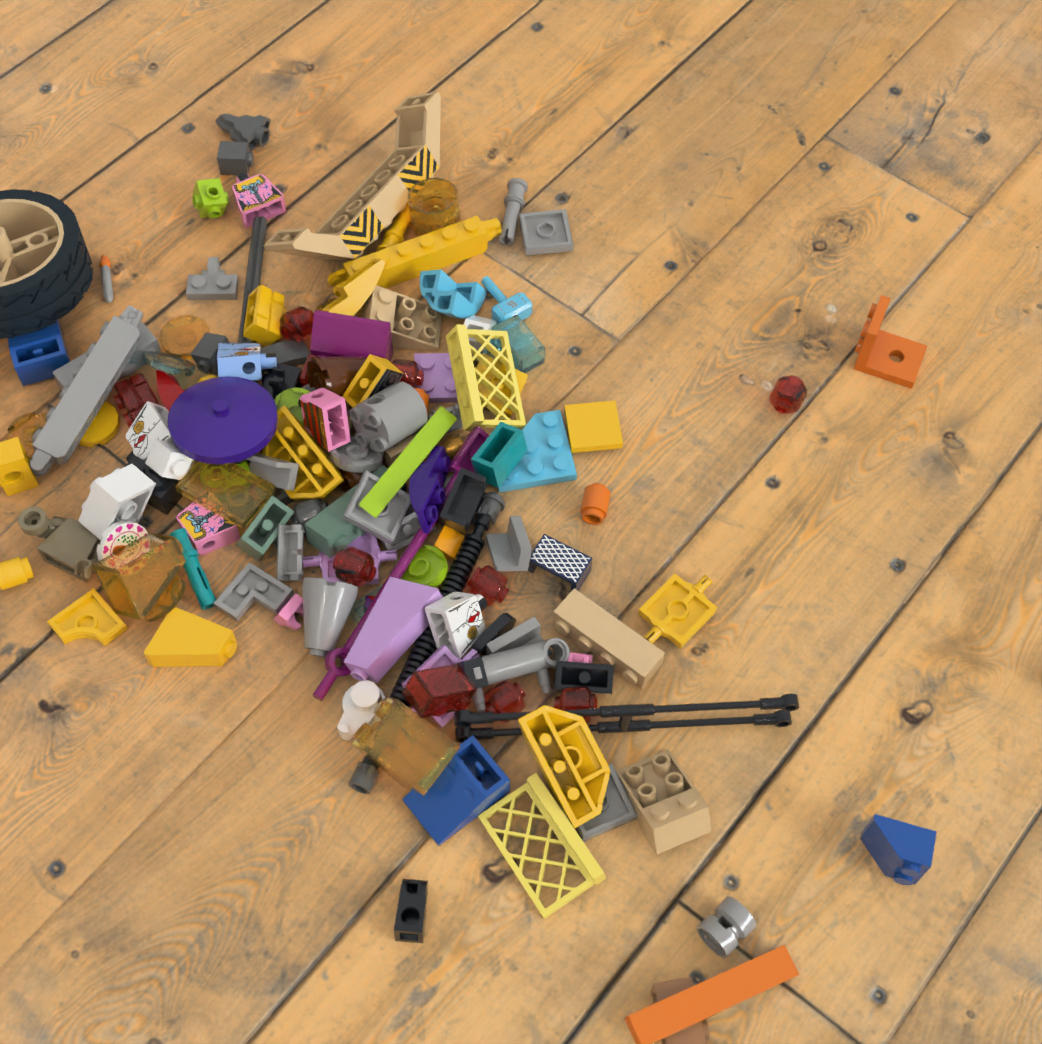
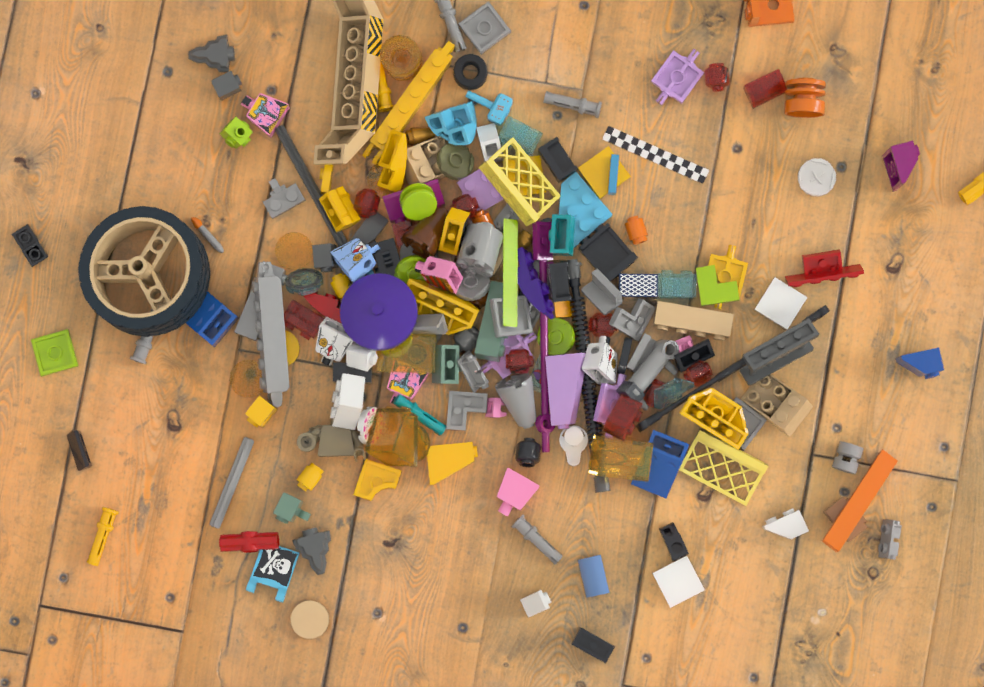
camera: 25 degrees left, 25 degrees up
none -> yellow plate [319,164,334,194]
none -> lime head [399,183,437,221]
none -> pearl gold cone [406,127,435,146]
none -> olive tile [437,143,474,180]
none -> black tyre [453,54,488,90]
none -> bright pink torso [497,468,539,517]
none -> light grey pin [511,515,563,565]
none -> black head [515,438,541,468]
none -> white slope [520,590,551,617]
none -> black panel [538,137,578,183]
none -> light grey pin [543,91,602,118]
none -> black panel [571,627,615,664]
none -> medium blue brick [578,555,609,598]
none -> black panel [579,223,638,282]
none -> sticker [603,126,709,183]
none -> dark azure tile [608,154,619,195]
none -> light grey plate [609,298,656,341]
none -> lavender plate [651,49,704,105]
none -> white tile [652,556,705,608]
none -> clear light blue panel [654,378,694,410]
none -> clear light blue brick [657,270,696,299]
none -> lime tile [696,265,740,306]
none -> dark grey fence [740,318,819,386]
none -> clear red brick [743,69,787,108]
none -> white tile [754,277,807,330]
none -> white slope [762,508,809,539]
none -> orange wheel [784,78,826,118]
none -> red bracket [785,249,864,287]
none -> white tile [798,158,836,196]
none -> magenta slope [882,140,920,192]

